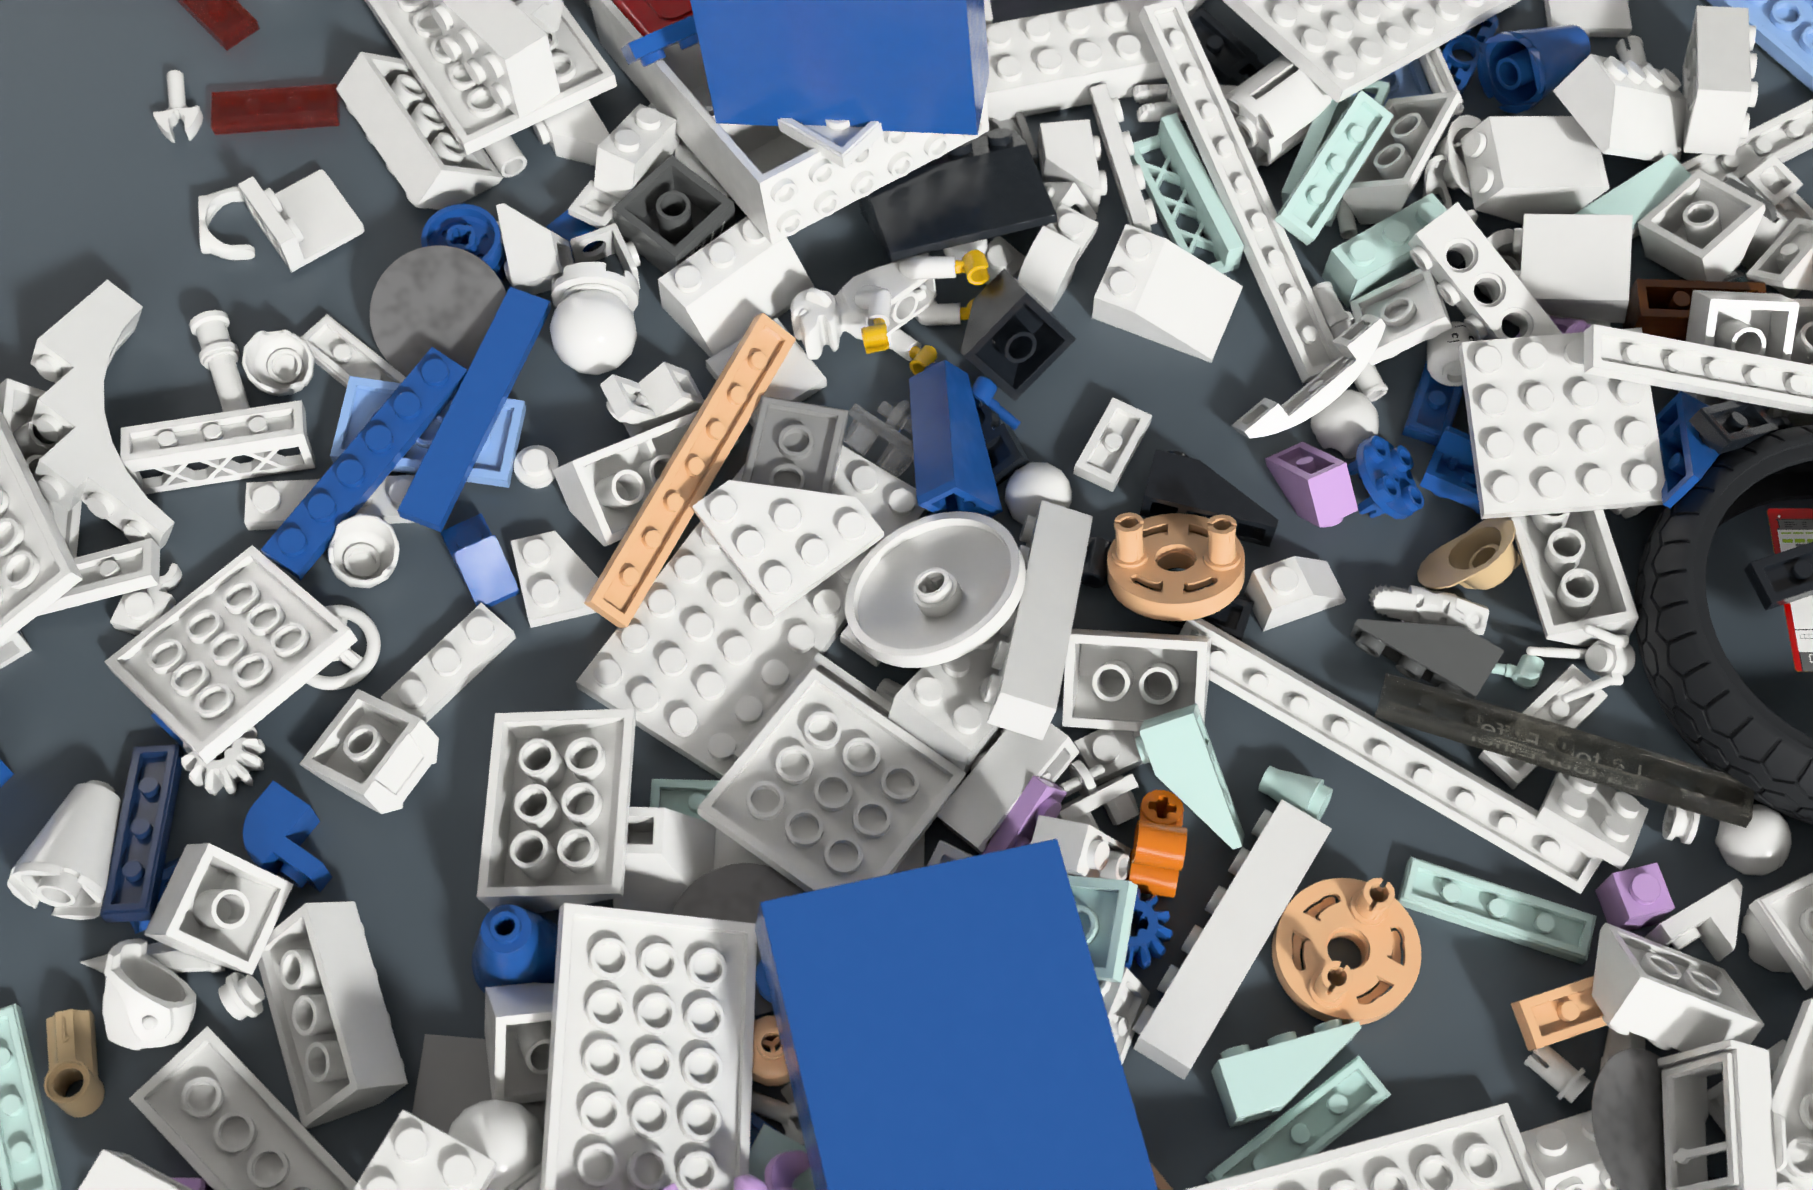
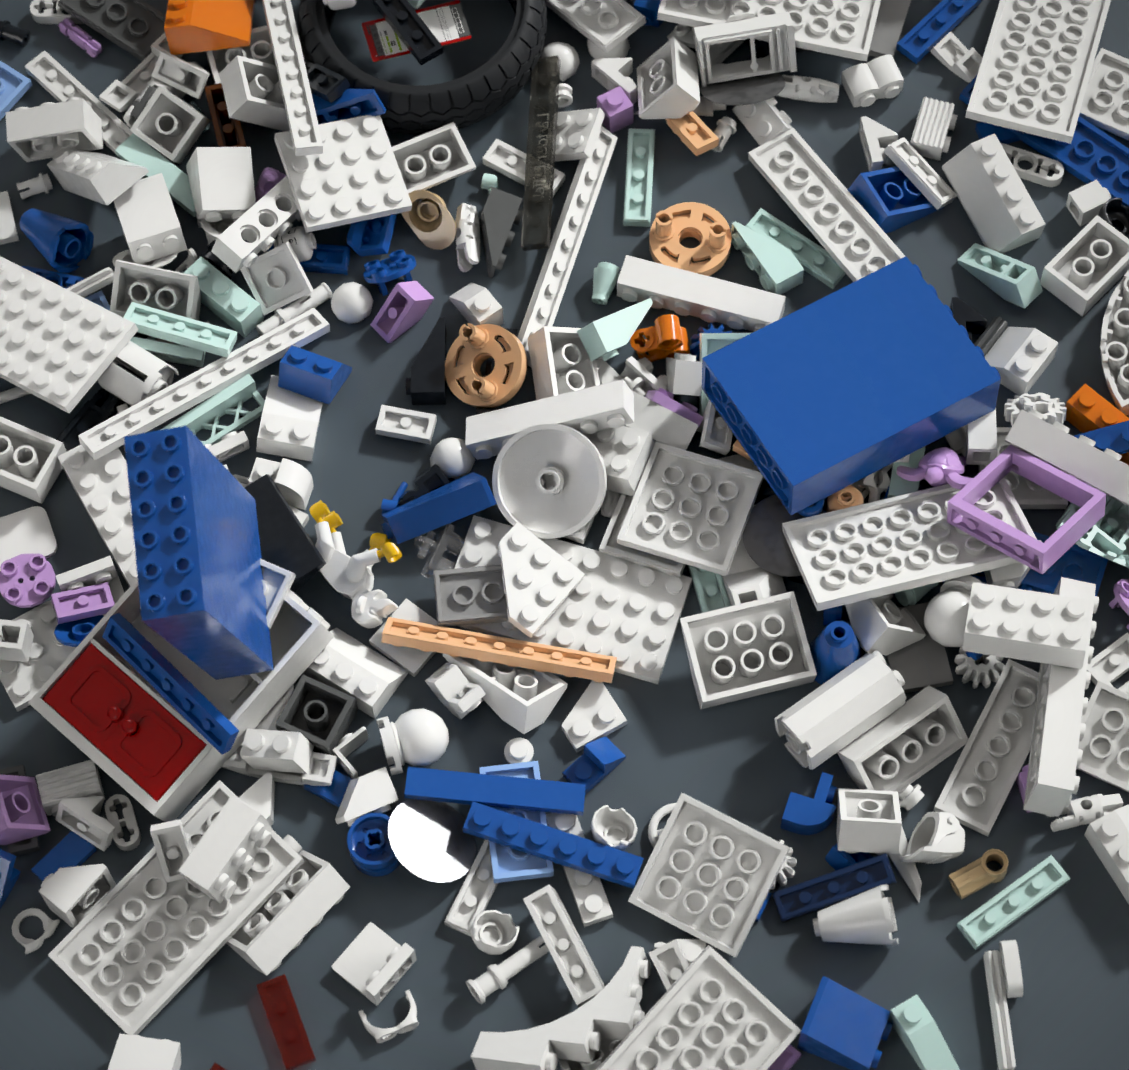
camera: 100 degrees left, 0 degrees up
white slope [299,689,439,814] -> none
white plate [381,603,516,723] -> none
black slope [960,268,1076,401] -> none
white slope [1232,314,1386,438] -> none
white plant [1526,624,1635,703] -> none
none -> blue slope [278,345,352,405]
none -> white brick [774,650,906,770]

